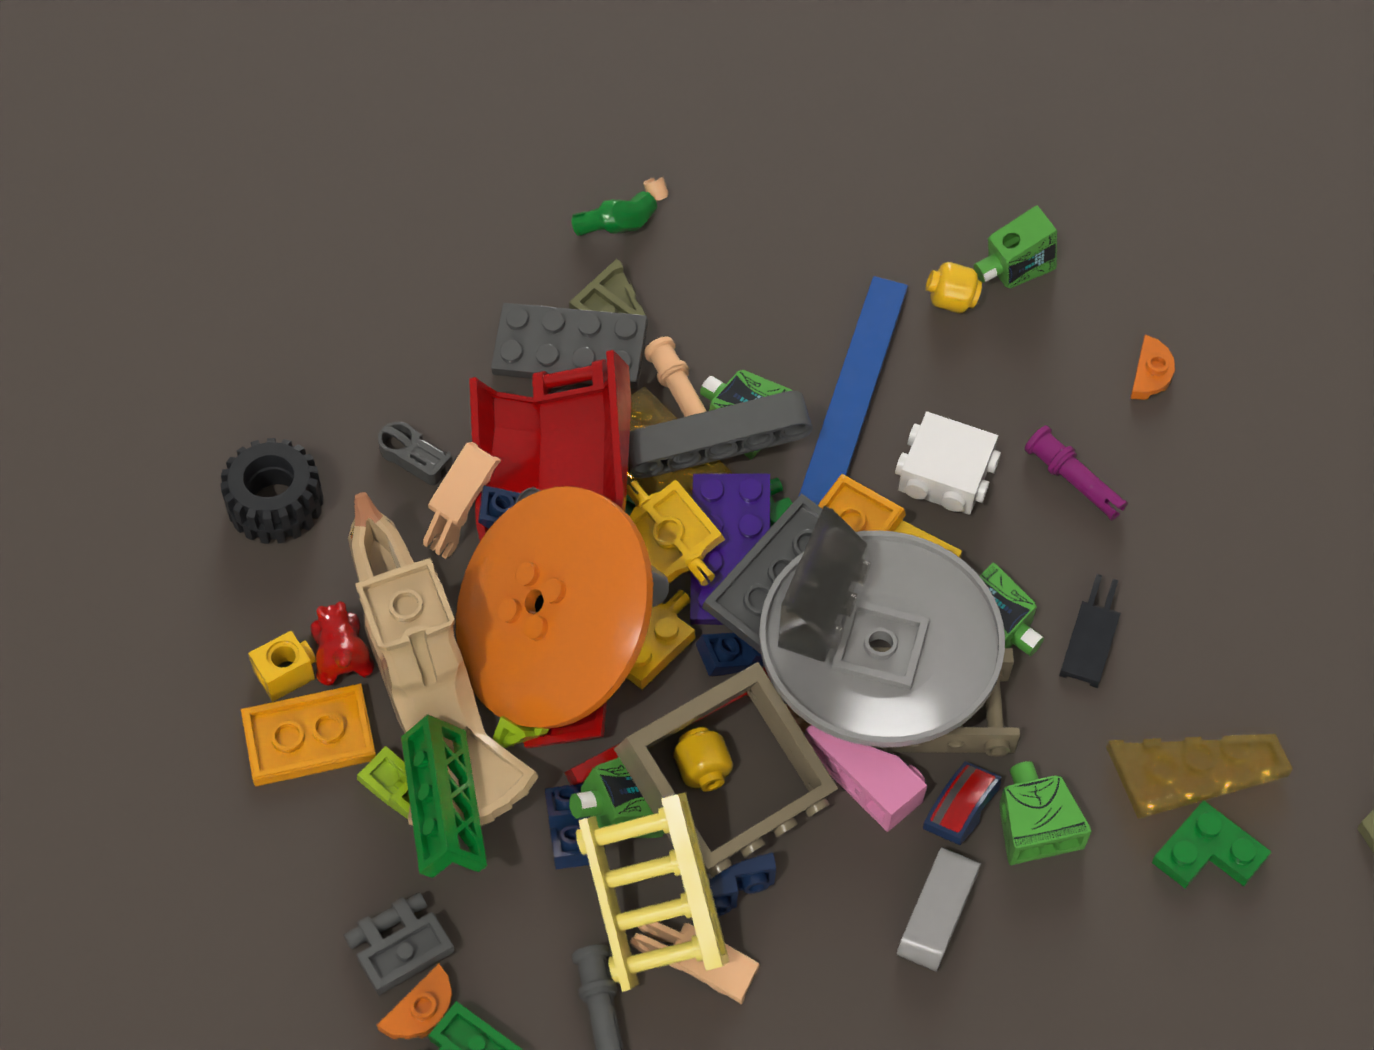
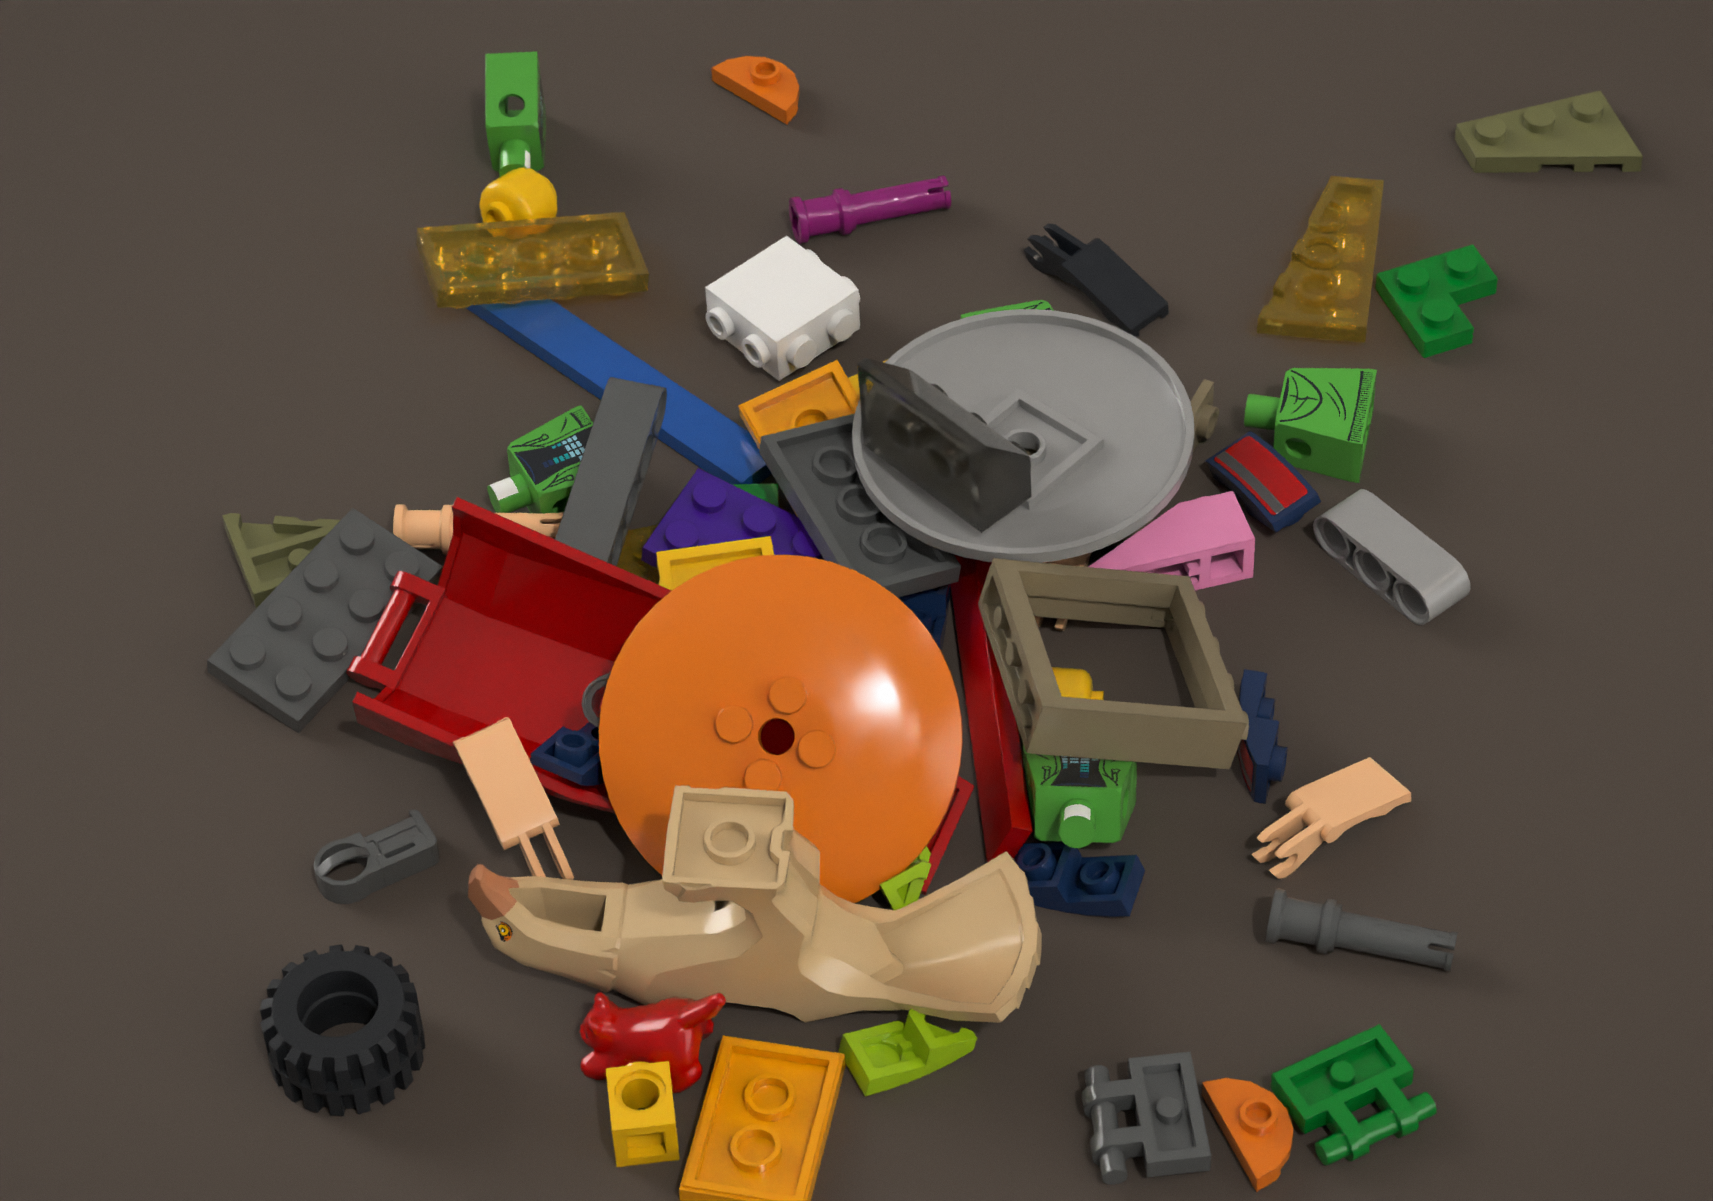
camera: 60 degrees left, 10 degrees down
green fence [401,714,487,878] -> none
green arm [571,177,668,236] -> none
light yellow fence [576,792,729,992] -> none
none -> clear yellow plate [416,212,649,308]

